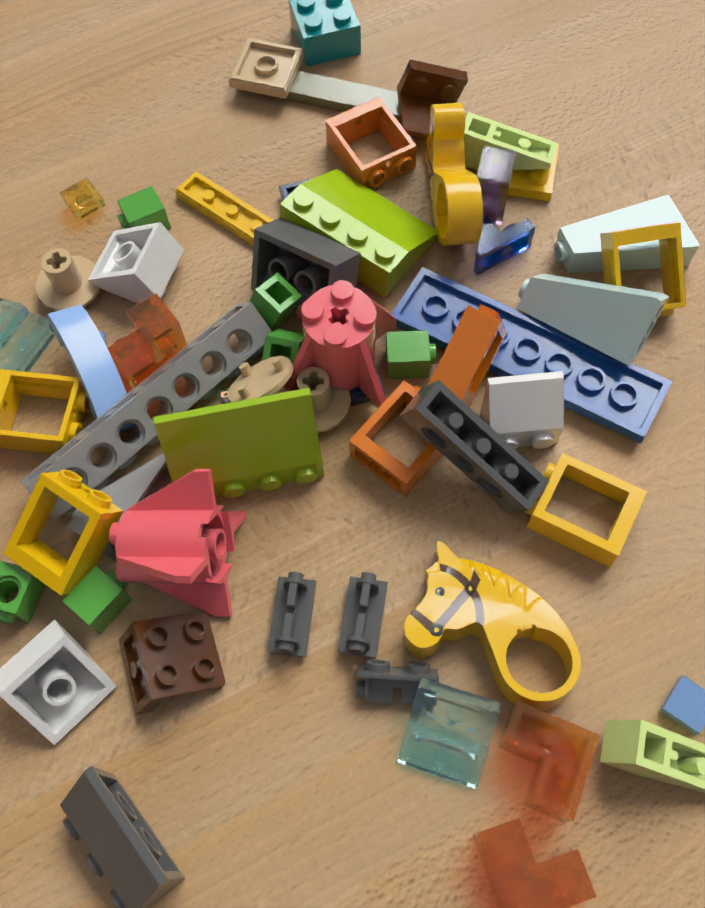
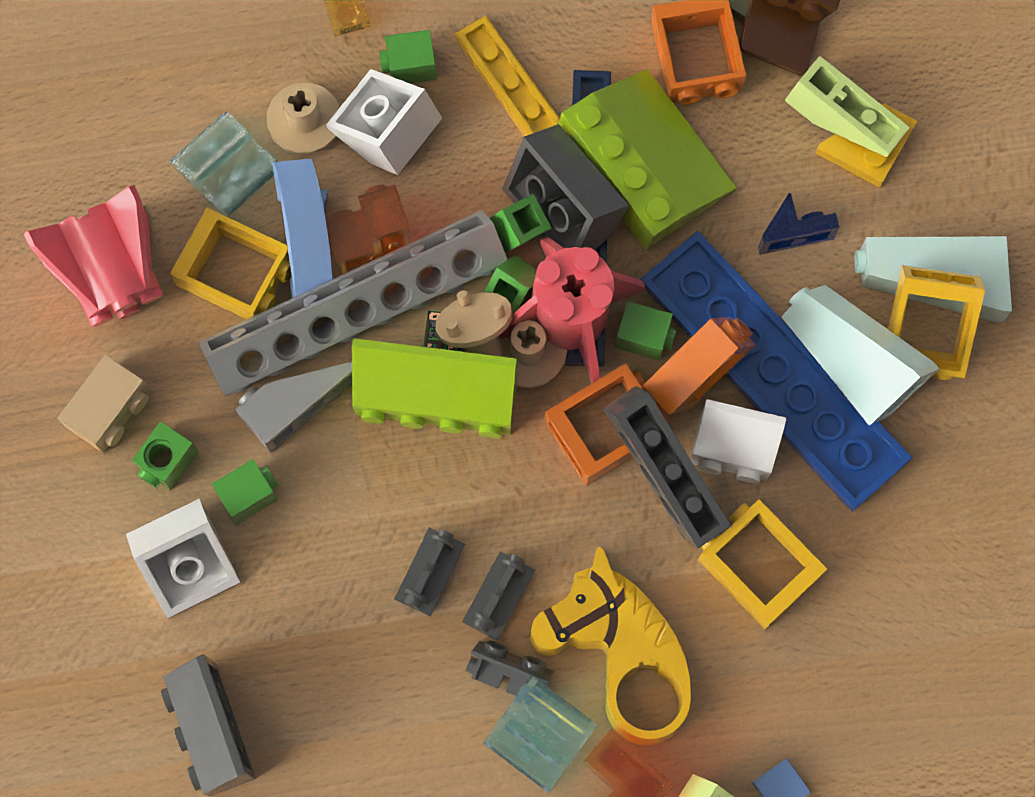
camera: 15 degrees right, 10 degrees up
yellow window [3,469,123,596] -> none
coral brick [109,469,247,617] -> none
reddish brown bracket [119,611,226,715] -> none
yellow animal [425,103,483,246] -> none
brick [477,146,517,226] -> none

